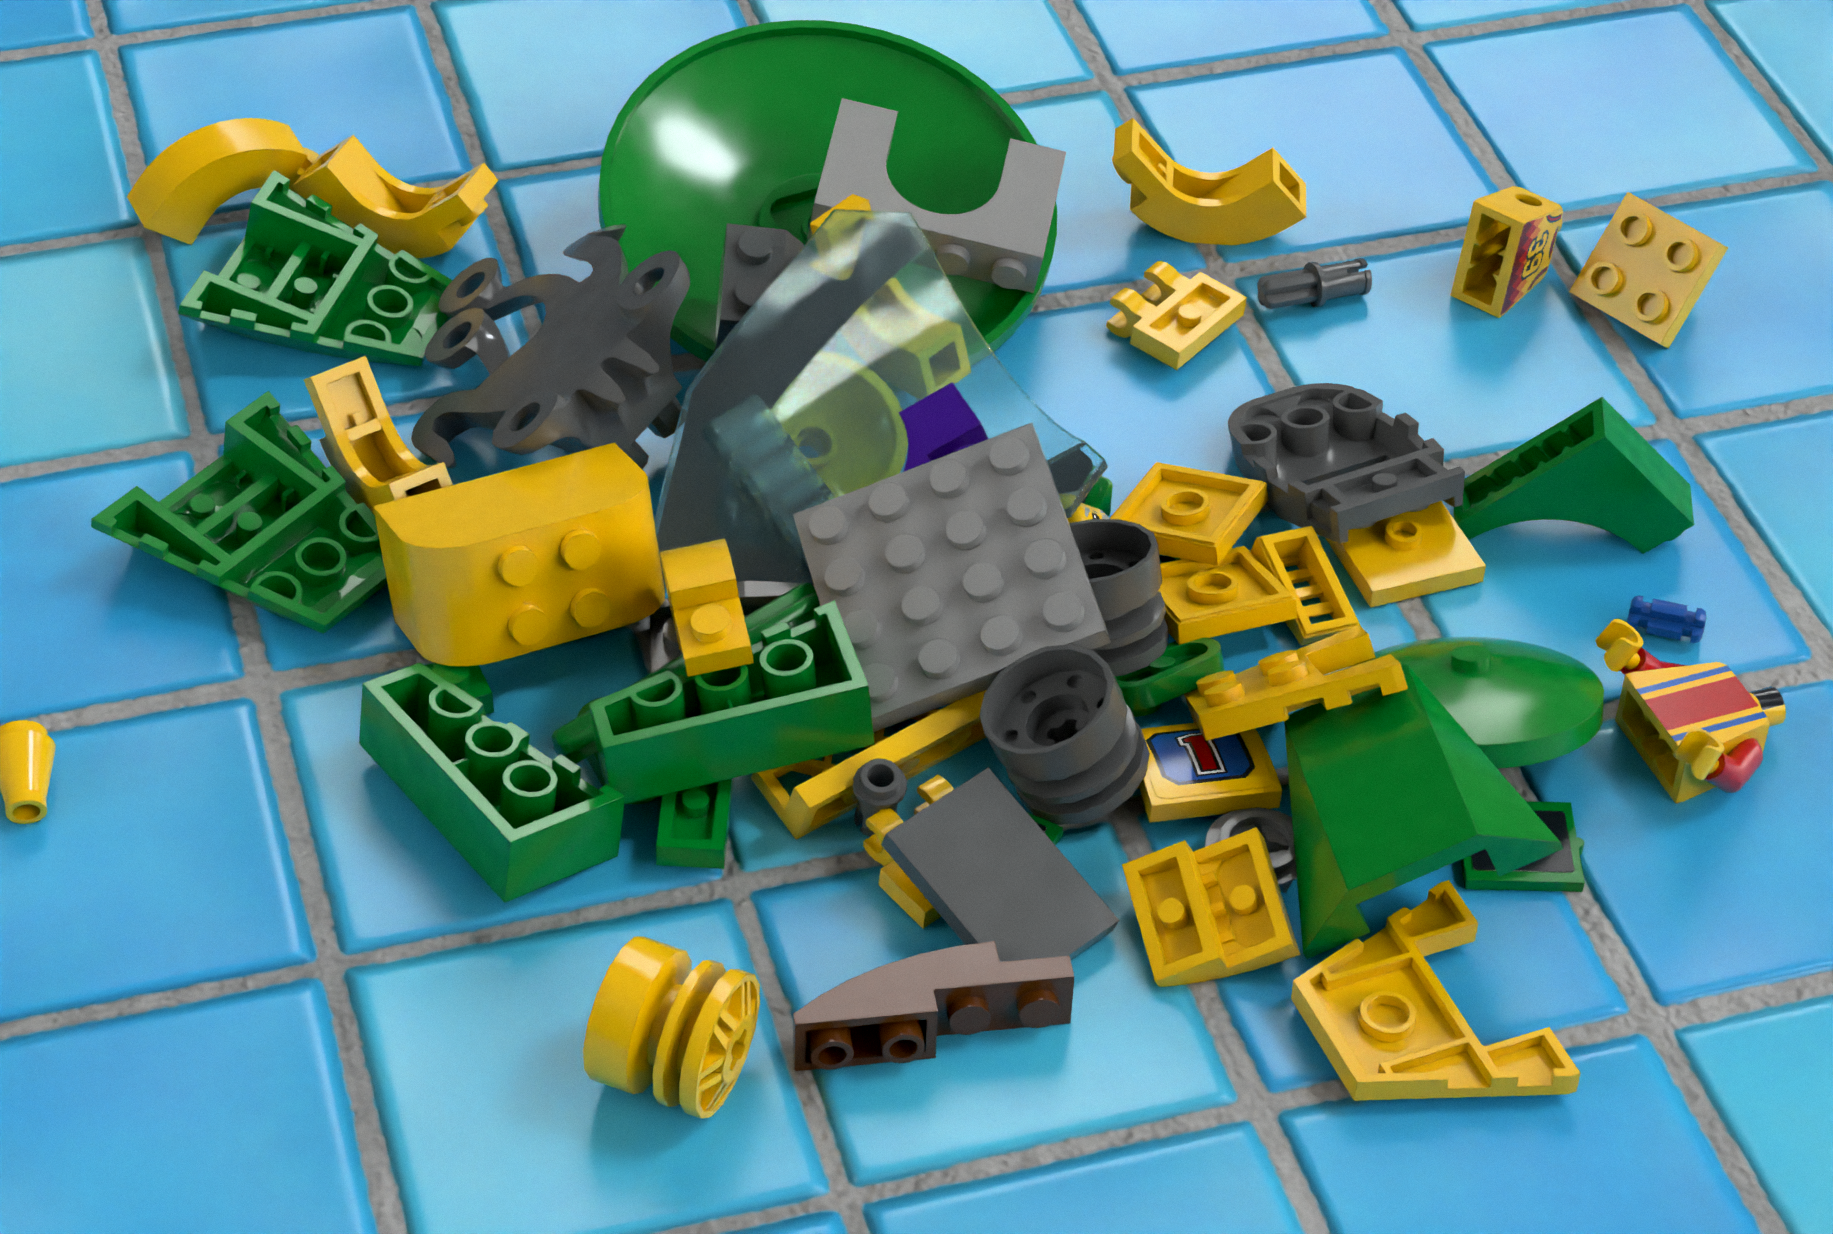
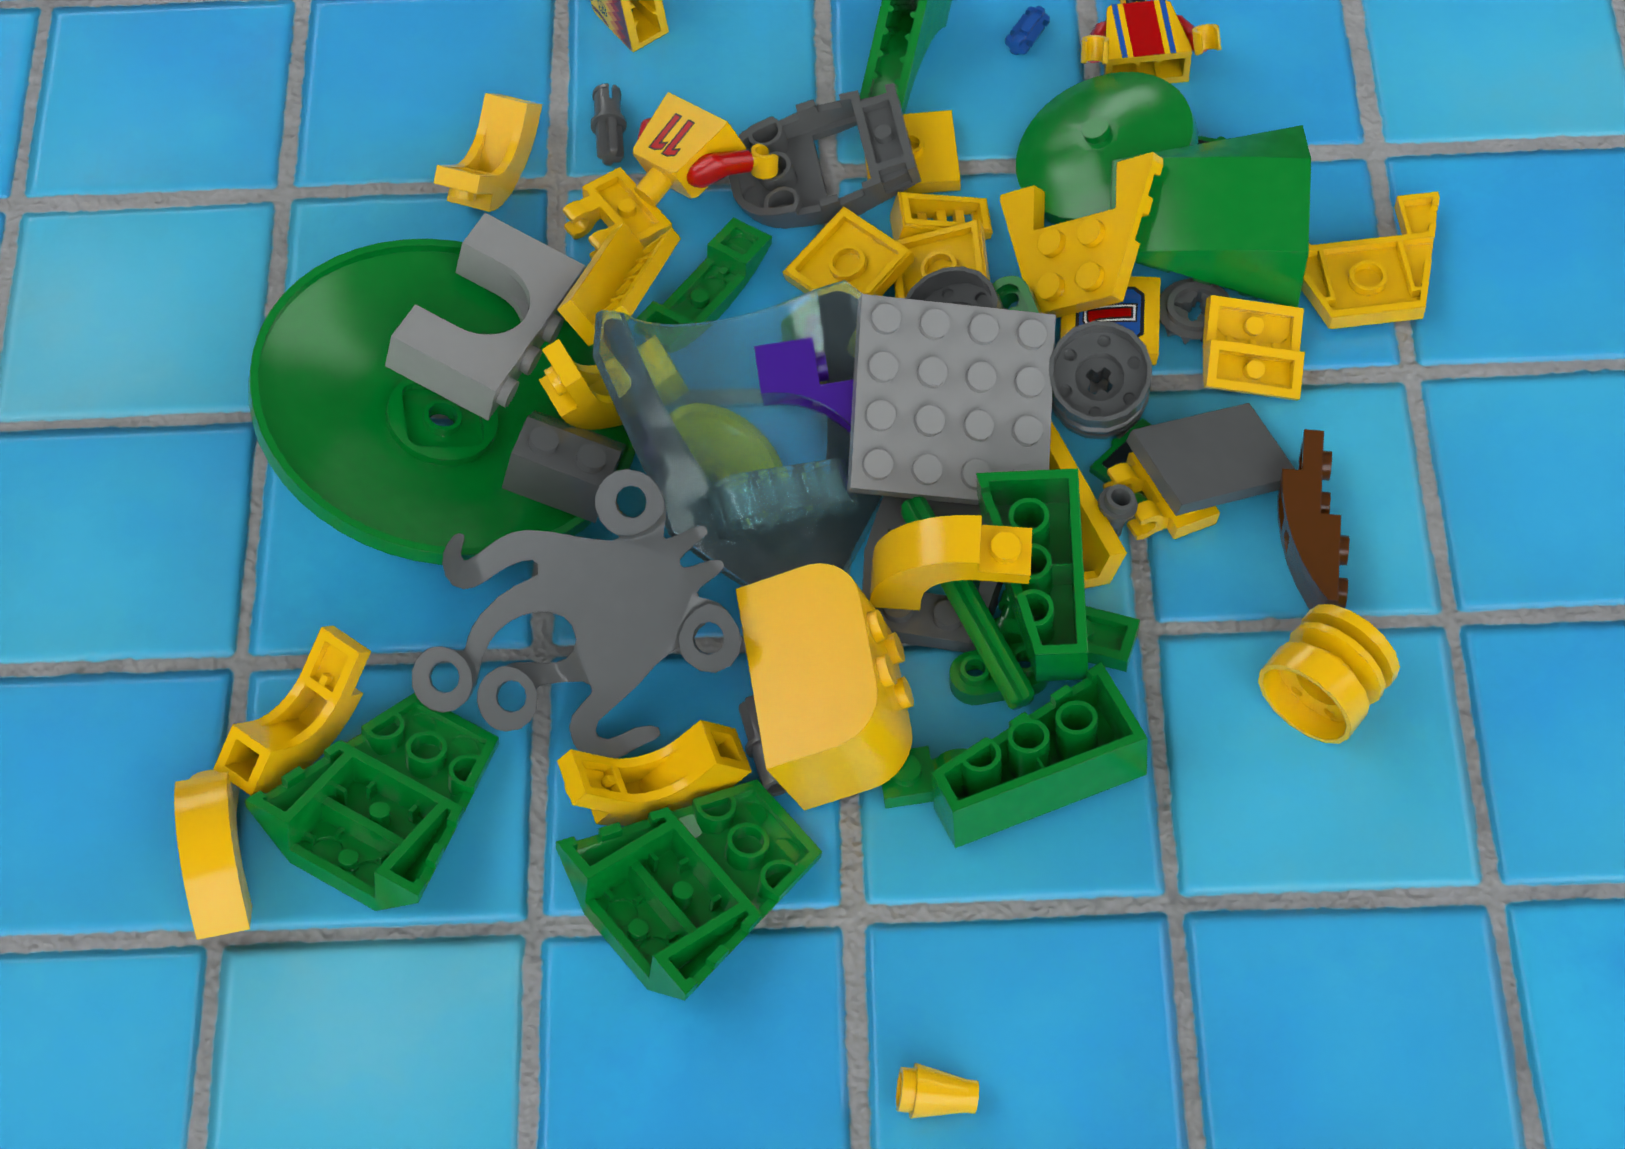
camera: 70 degrees left, 15 degrees up
none -> yellow fence [557,223,681,346]
none -> green slope [626,217,772,356]
none -> yellow torso [633,92,778,206]

